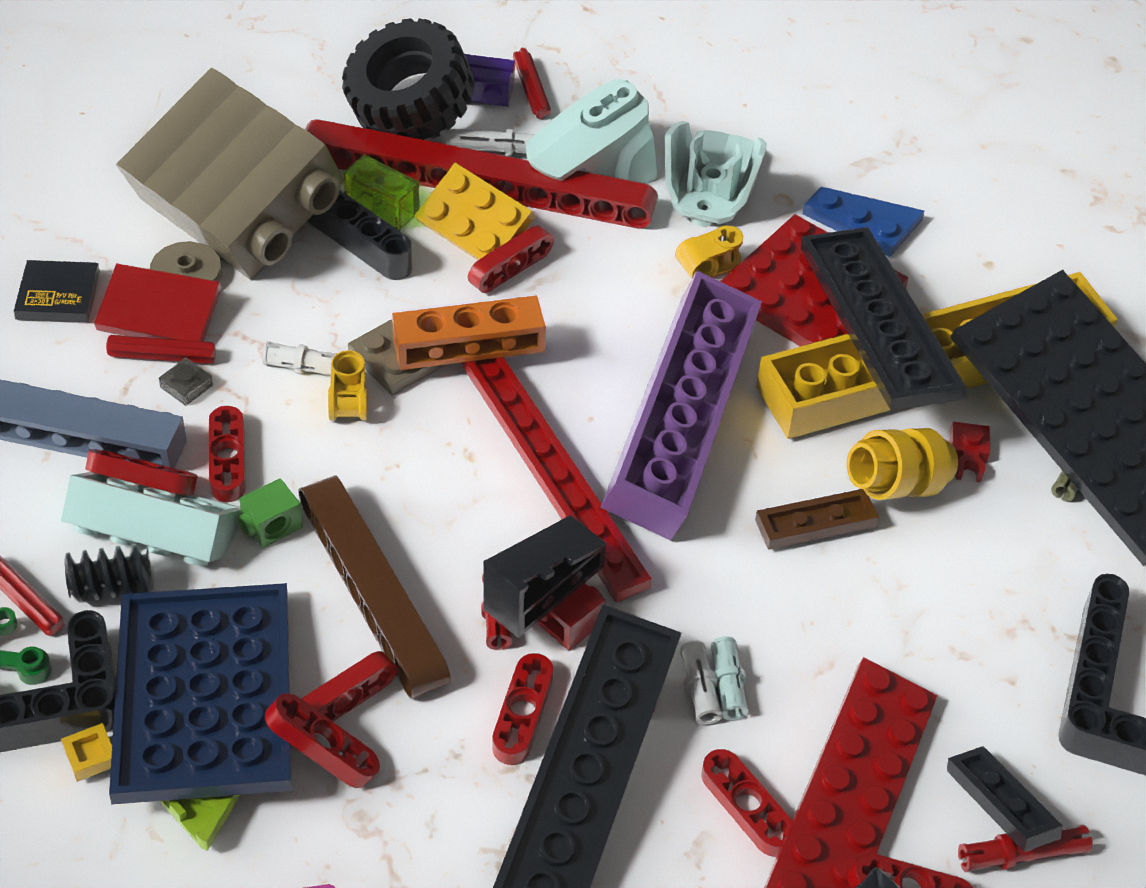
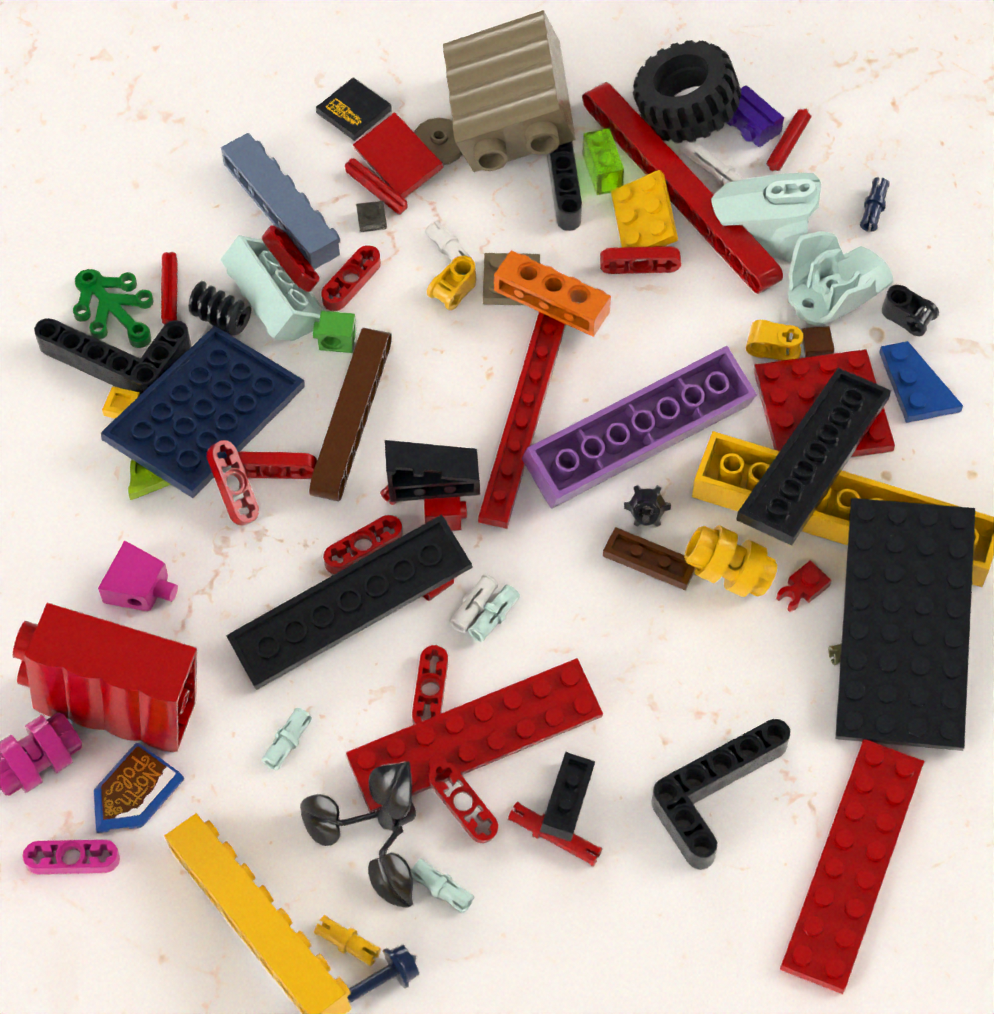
camera: 45 degrees right, 10 degrees up
none -> black rock [624,485,671,527]
none -> reddish brown tile [801,326,835,357]
none -> dark blue pin [860,177,890,232]
none -> black piece [882,285,939,337]

